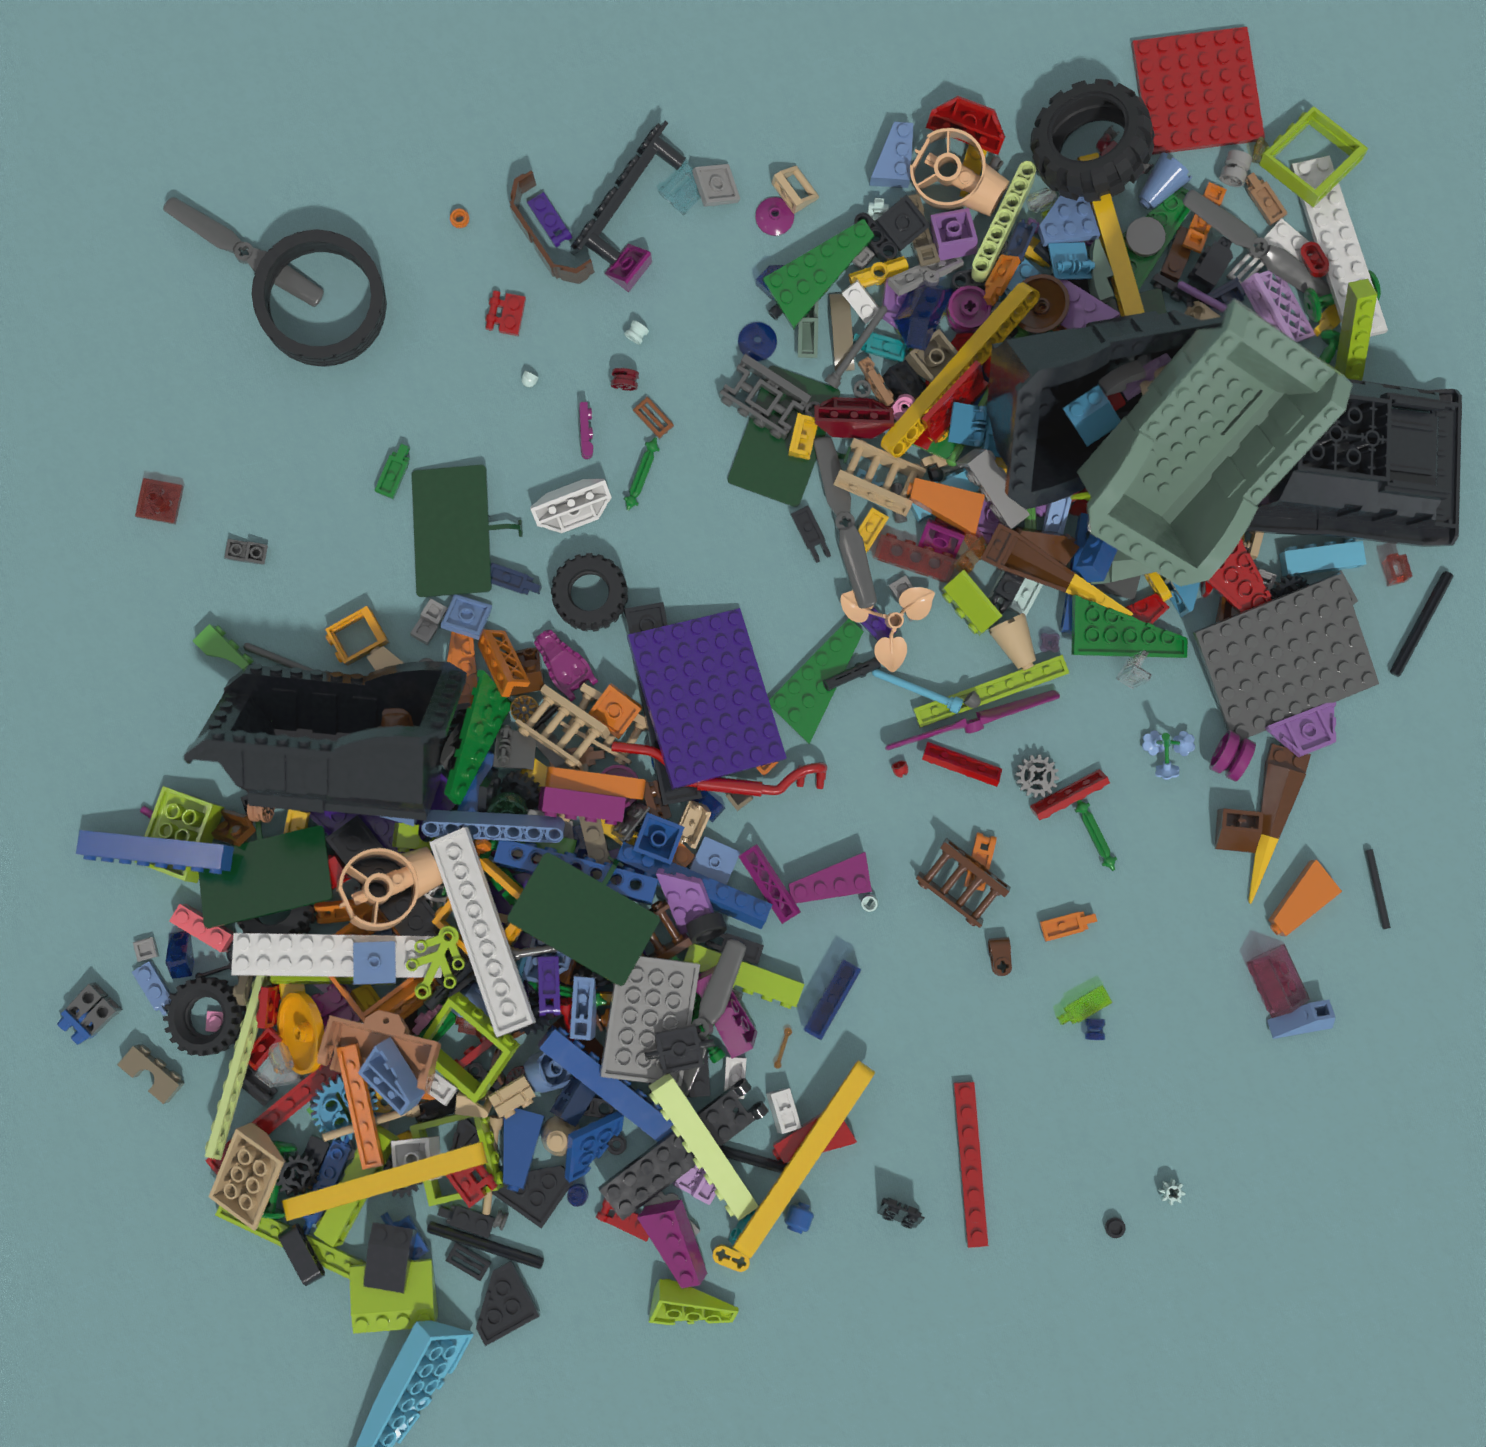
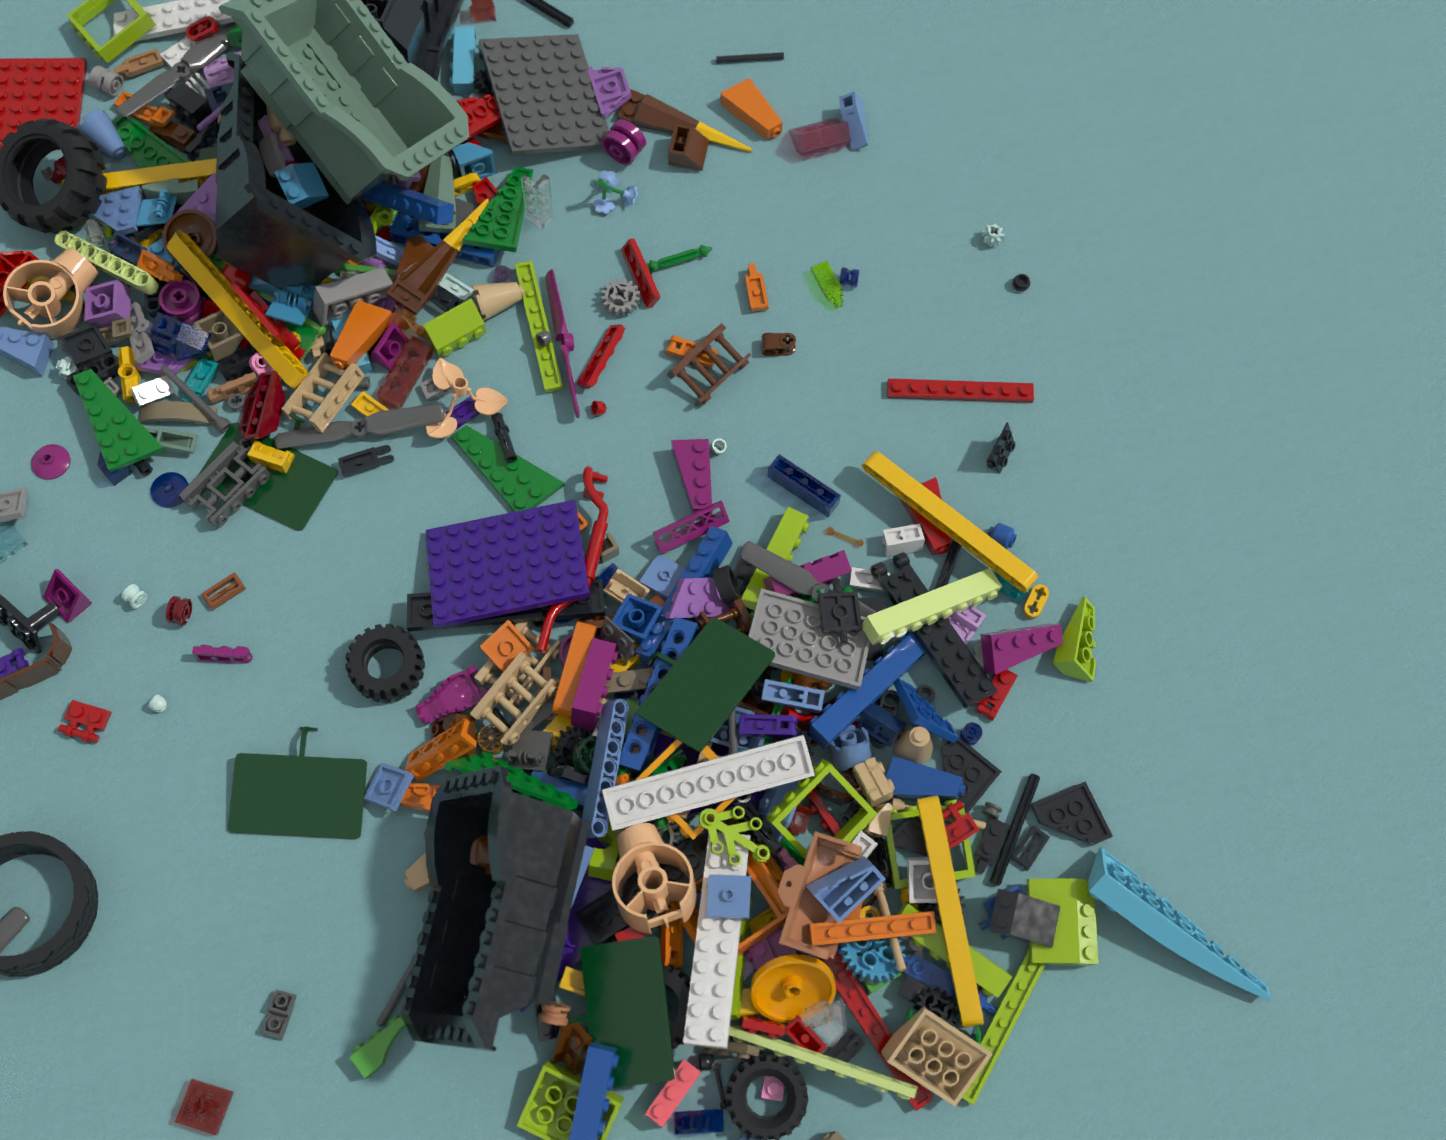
camera: 85 degrees left, 15 degrees down
black beam [278,1223,325,1286] -> none
light orange window [325,606,390,666] -> none
green hinge [374,444,410,500] -> none
light grey slope [410,598,448,645] -> none
dark blue hinge [491,562,542,595] -> none
white wedge [530,479,612,533] -> none
green wheel [623,437,660,511] -> none
tan tile [771,166,819,214] -> none
medium azure piece [872,669,963,714] -> none
light grey tile [1125,217,1165,257] -> none
clear yellow slope [1252,137,1269,164] -> none

